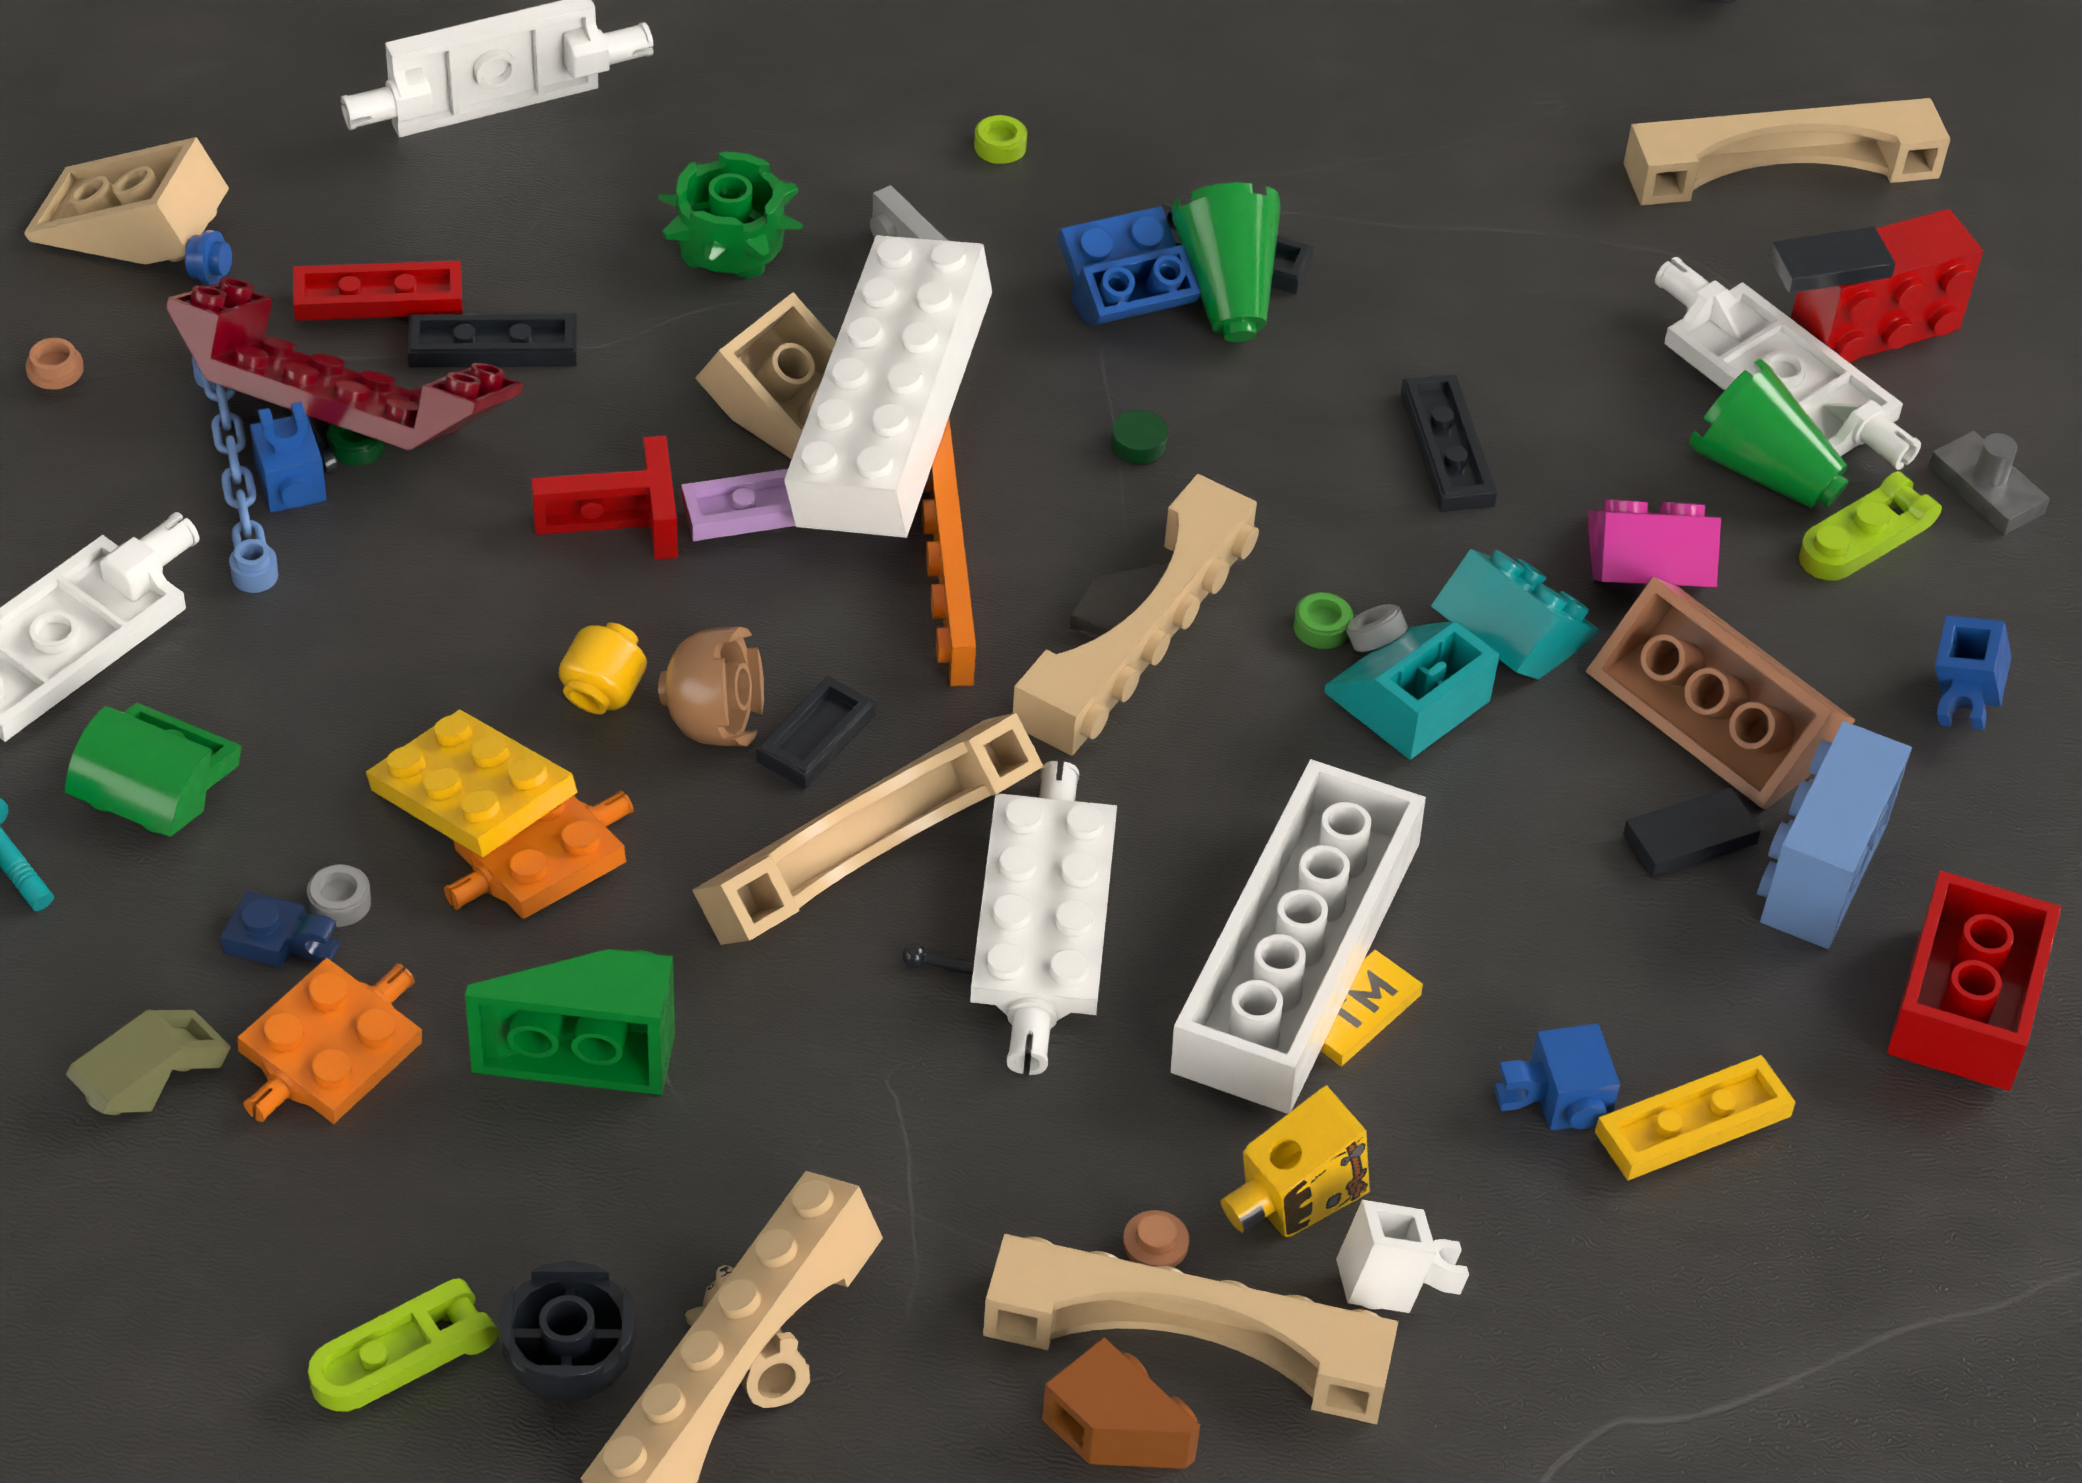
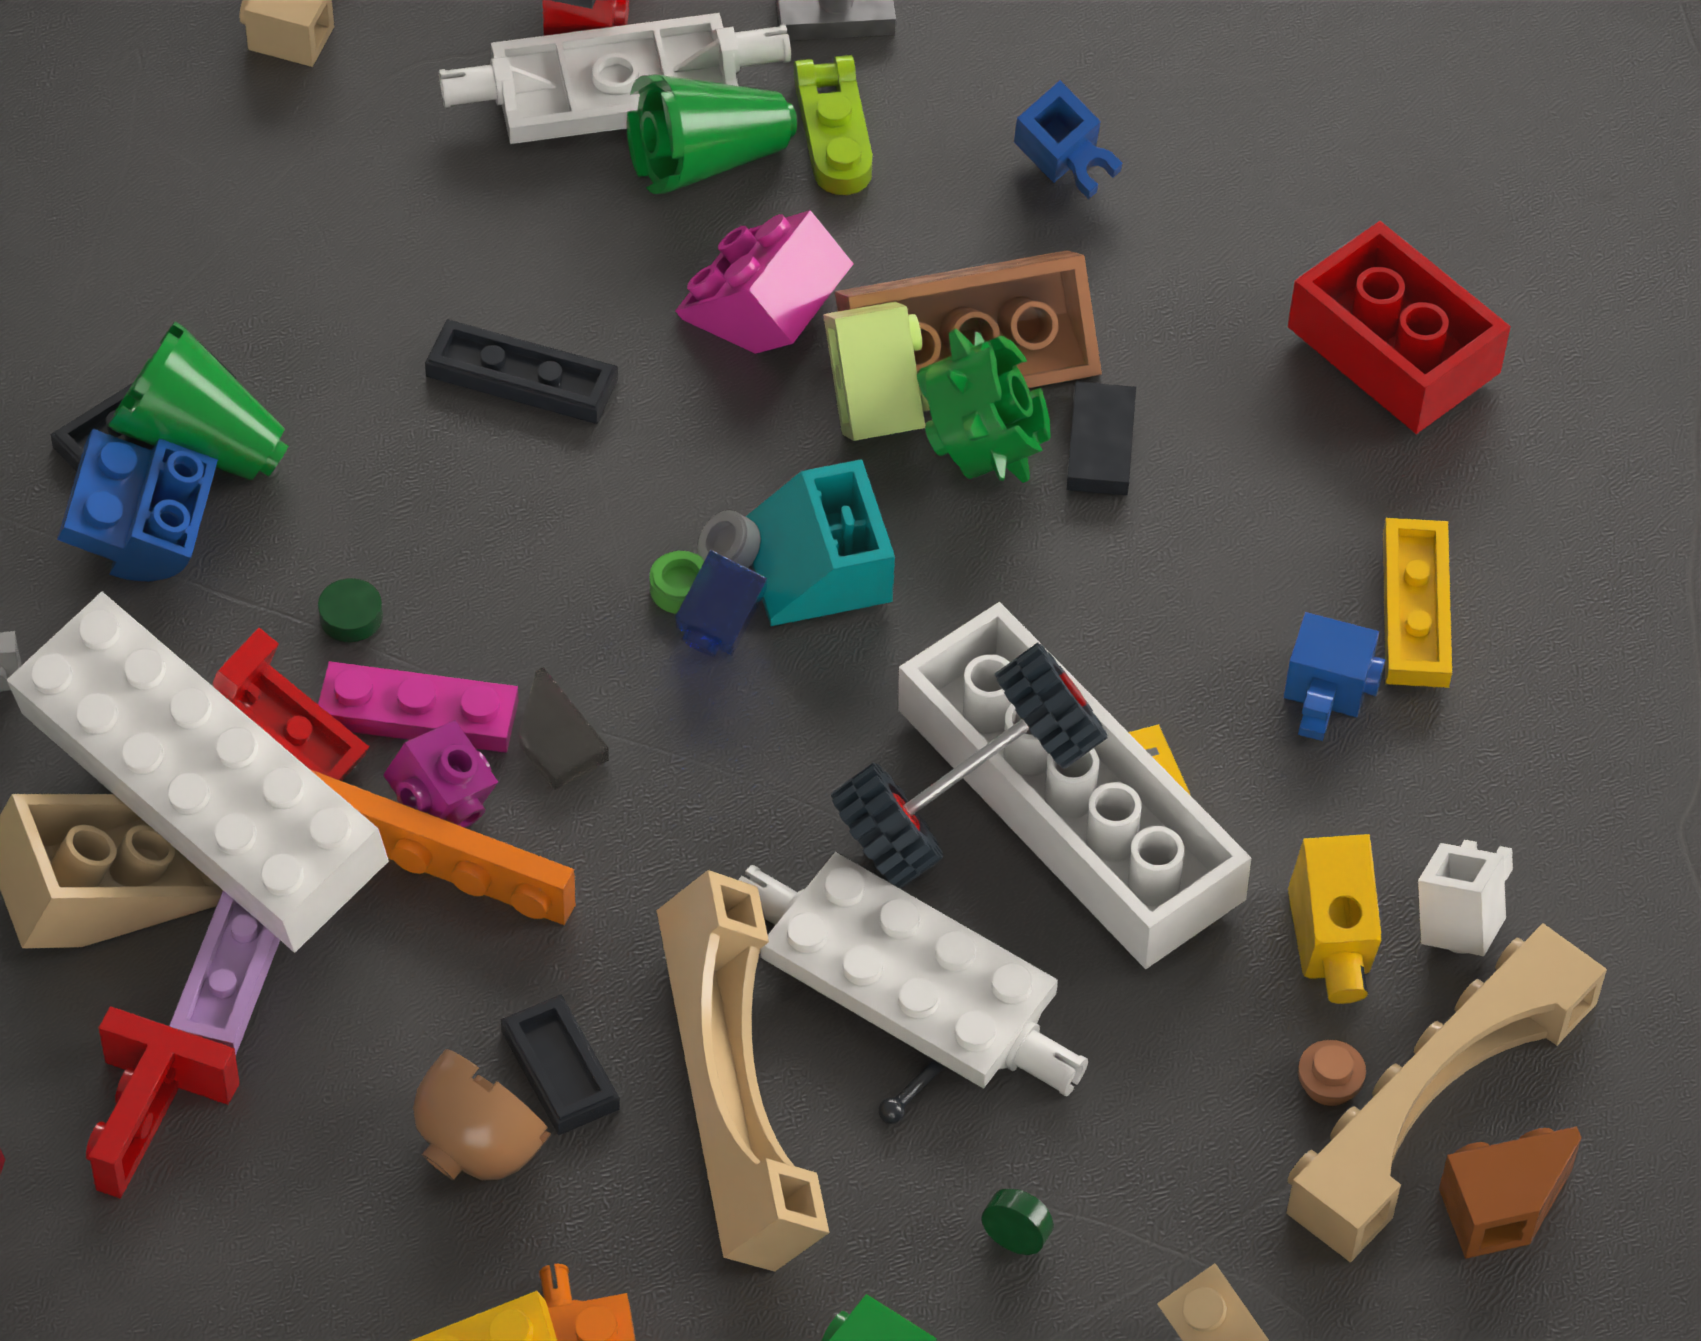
camera: 60 degrees left, 5 degrees up
yellow head [558,622,647,715] -> none
tan arch [1013,474,1259,756] -> none
teal slope [1431,549,1600,680] -> none
medium blue brick [1757,721,1912,950] -> none
none -> red bracket [212,628,369,781]
none -> dark pink plate [318,661,519,753]
none -> magenta brick [383,720,498,828]
none -> clear blue brick [675,550,767,657]
none -> yellowish green brick [823,302,930,441]
none -> black axle [831,642,1108,889]
none -> green brick [917,329,1051,483]
none -> dark green tile [981,1189,1054,1255]

